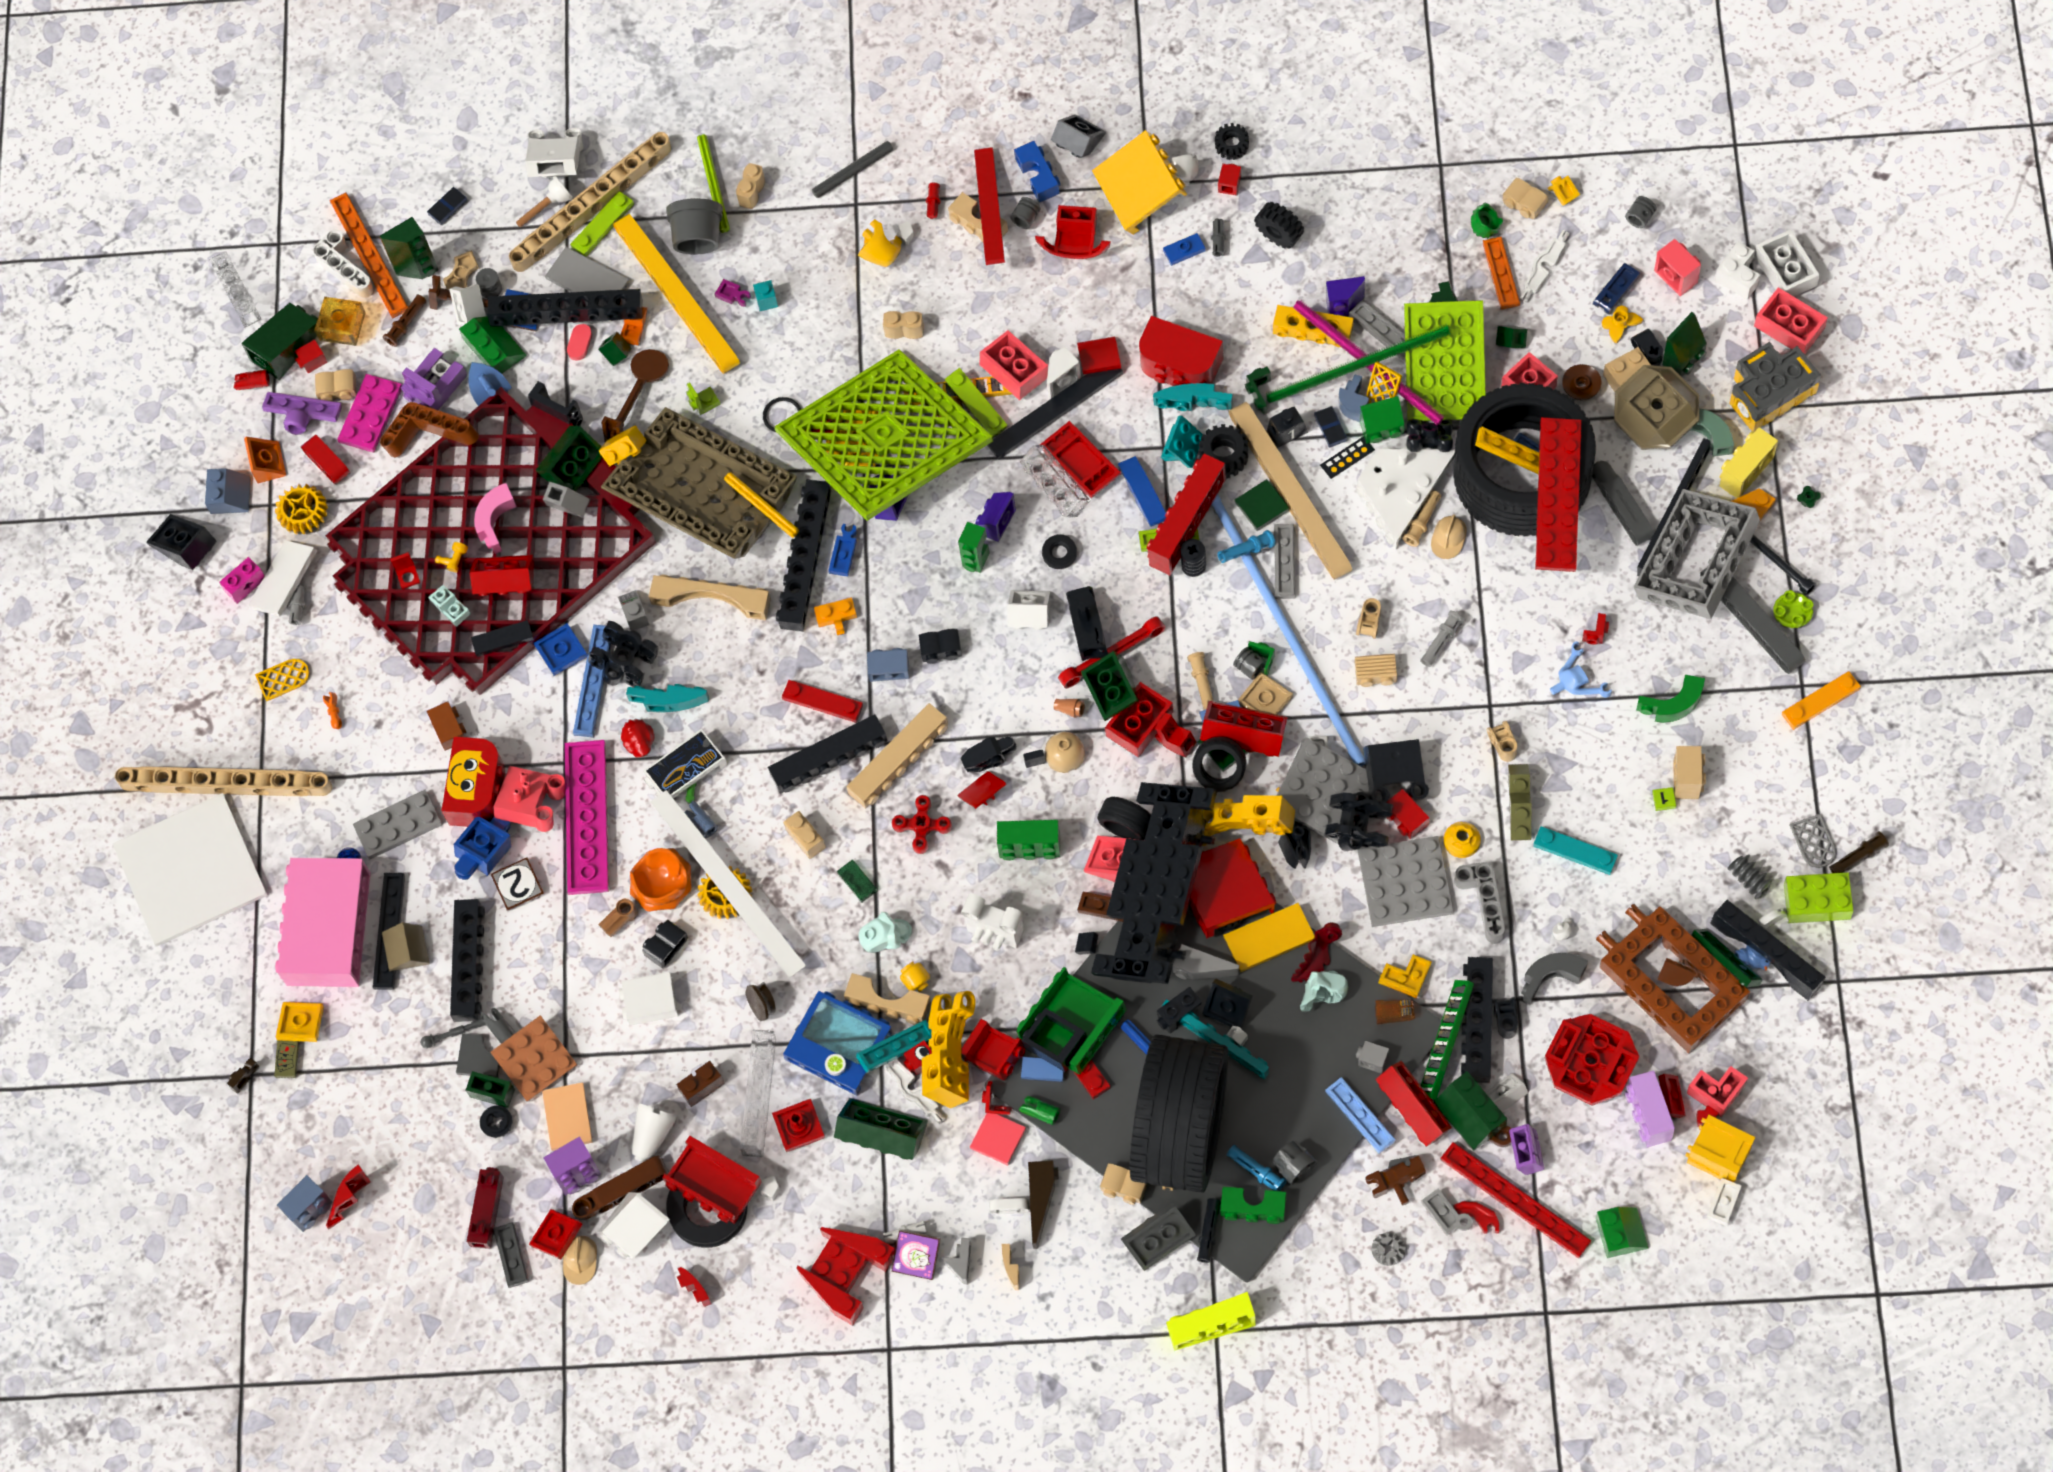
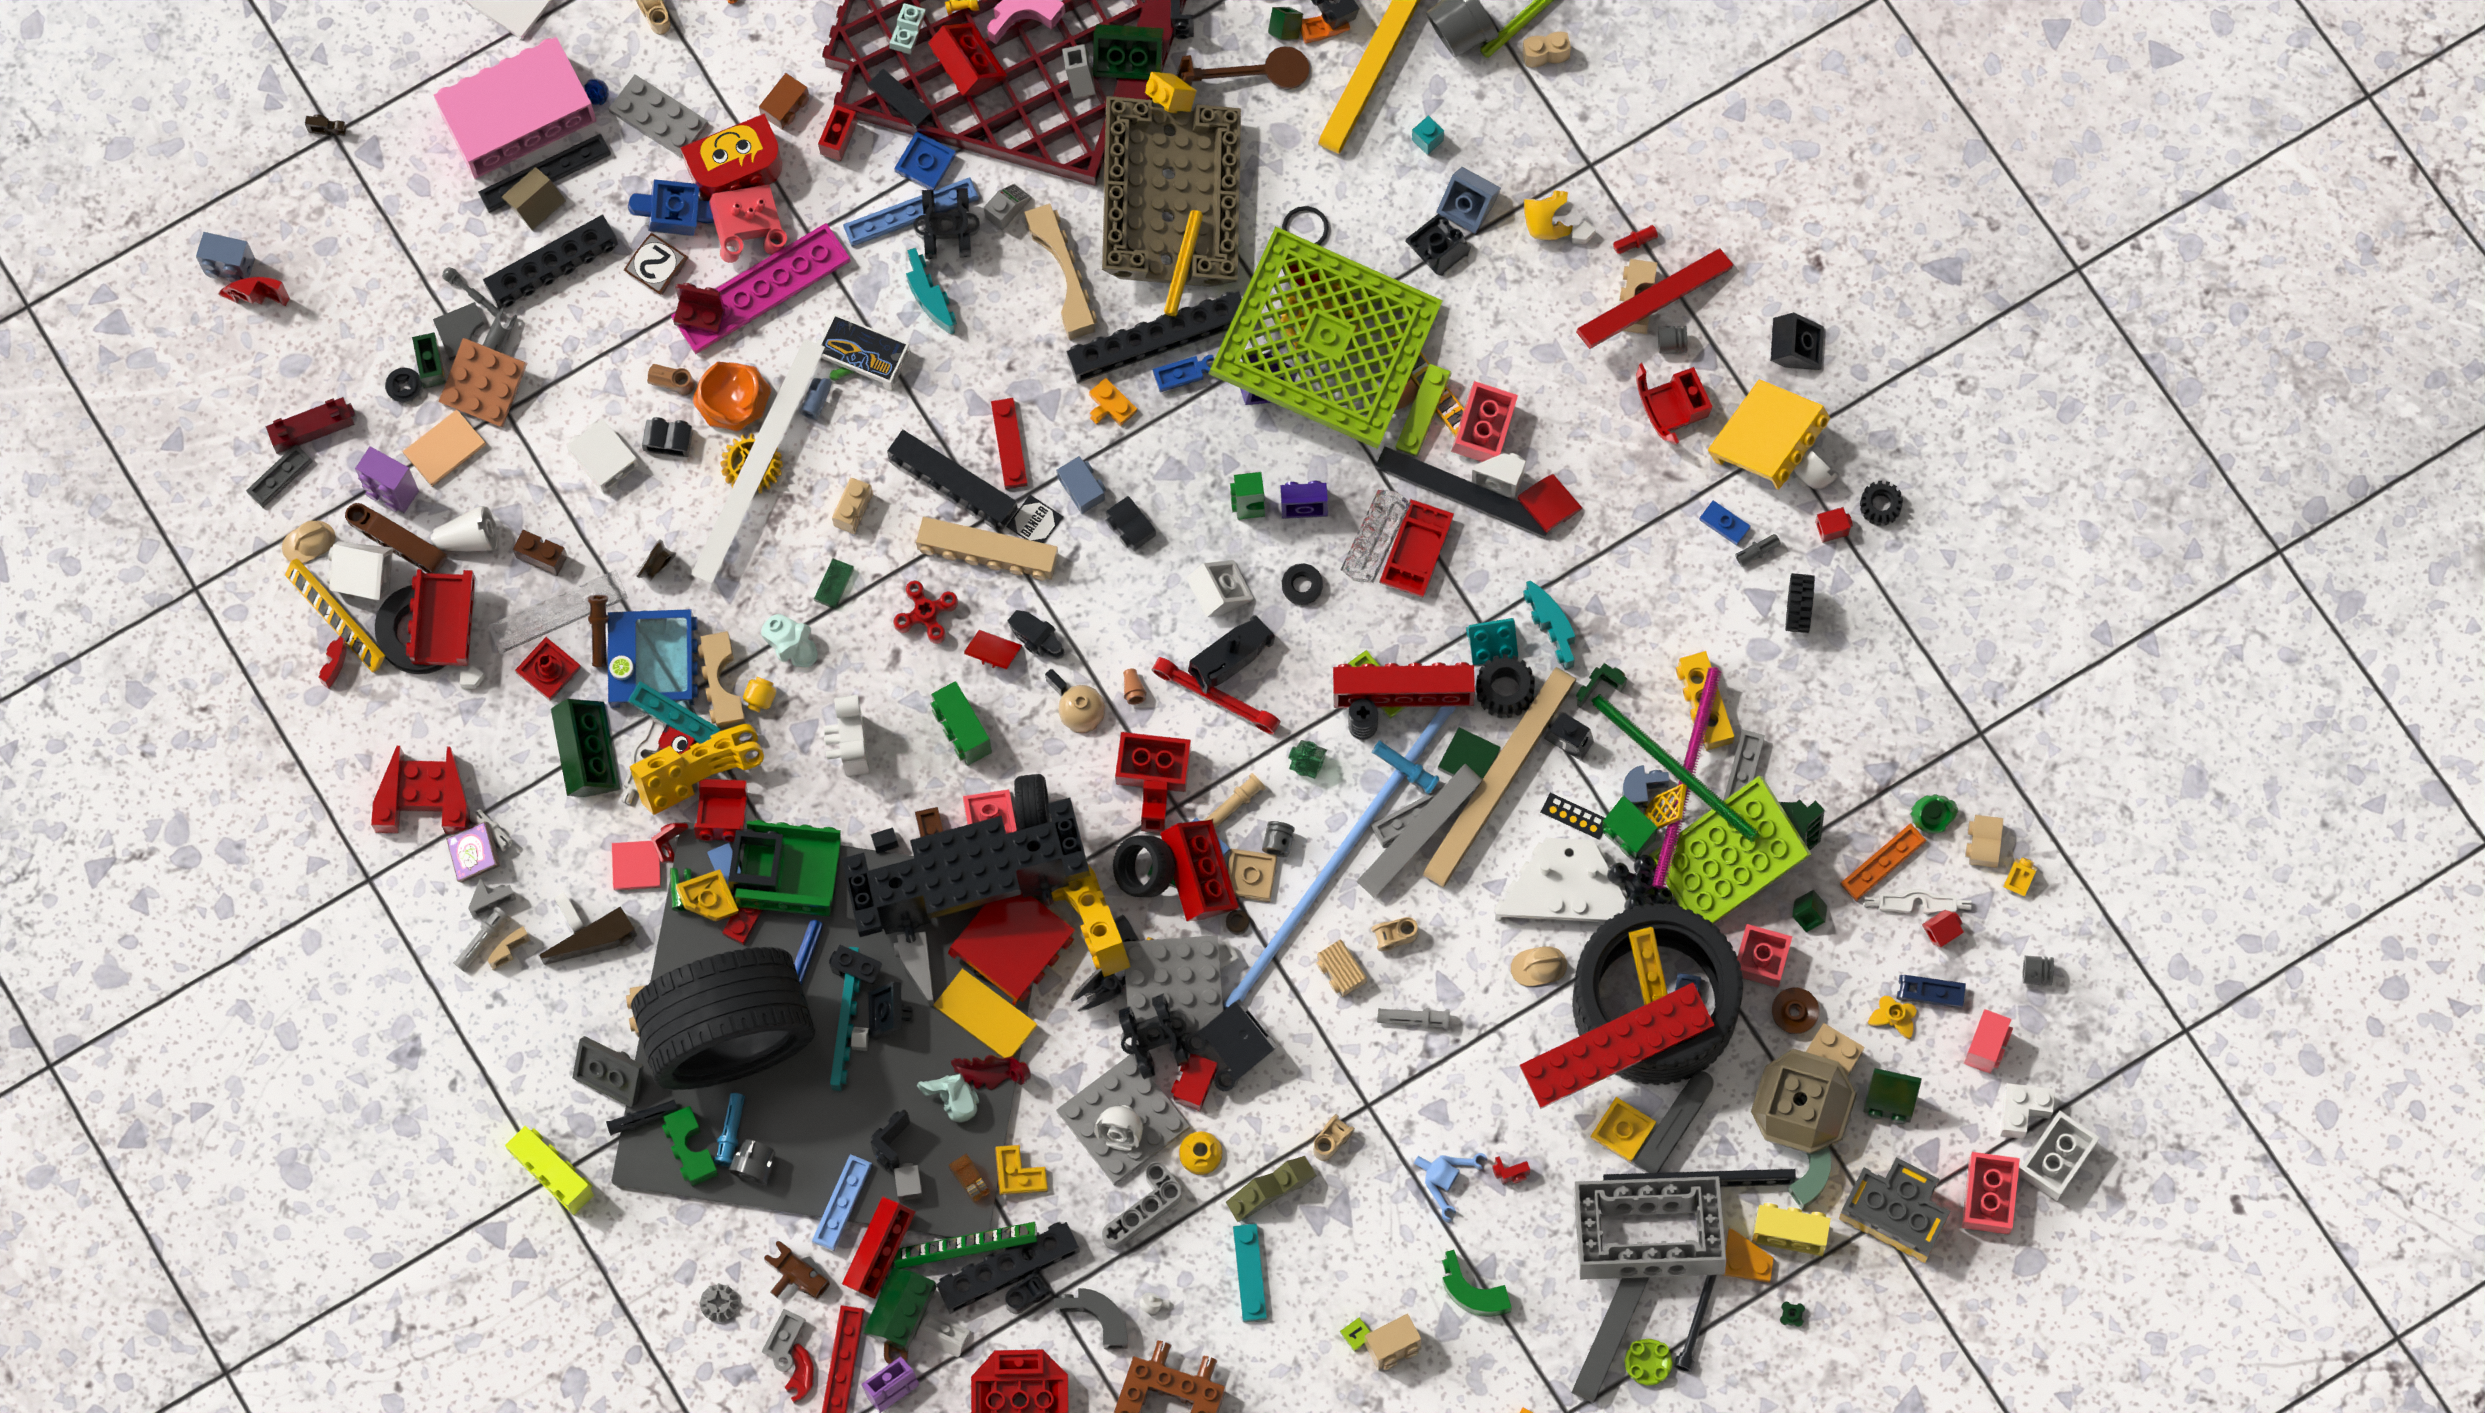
camera: 55 degrees right, 5 degrees up
olive tile [274,1040,299,1078] -> none
yellow tile [275,1002,324,1042] -> none
red tile [529,1209,583,1260] -> none
red hair [621,719,655,758] -> none
lime bracket [686,382,721,415] -> none
magenta plate [715,279,751,307] -> none
dark grey axle [812,141,893,198] -> none
tan brick [883,311,924,339] -> none
blue arch [1014,141,1061,203] -> none
dark green slope [1081,651,1139,721] -> none
blue slope [1118,456,1166,527] -> none
red brick [1139,316,1224,386] -> none
green bracket [1248,641,1275,676] -> none
black tile [1314,406,1347,448] -> none
dark purple slope [1326,276,1365,317] -> none
tan pin [1402,490,1442,547] -> none
black piece [1630,329,1663,366] -> none
none -> yellow tile [285,558,385,673]
none -> light grey pin [453,906,512,972]
none -> reddish brown pin [588,595,609,667]
none -> dark red bracket [673,283,725,334]
none -> yellow plate [676,869,739,922]
none -> red brick [818,105,858,161]
none -> black bracket [870,1109,910,1173]
none -> sticker [1006,495,1064,543]
none -> white cylinder [1094,1105,1143,1151]
none -> dark brown tile [1226,910,1250,935]
none -> clear green brick [1288,740,1327,779]
none -> light grey beam [1356,764,1483,898]
none -> black slope [1405,214,1471,276]
none -> sand blue slope [1436,167,1501,234]
none -> yellow plate [1590,1097,1656,1163]
none -> red brick [1922,910,1964,947]

